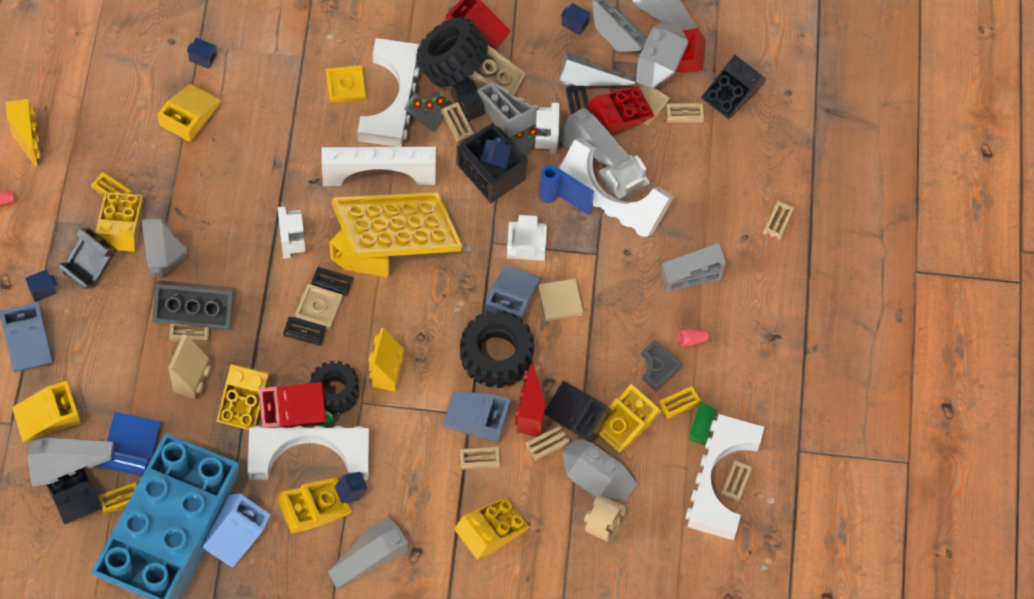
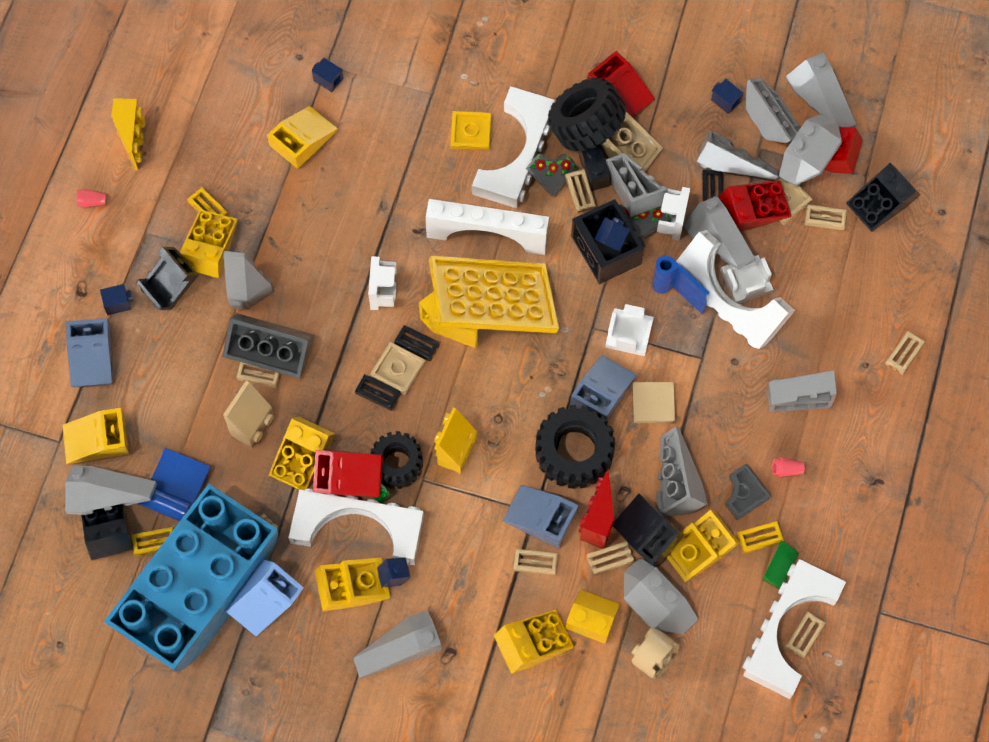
camera: 15 degrees right, 5 degrees up
none -> yellow slope [565,589,620,644]
none -> light grey wedge [656,426,707,517]

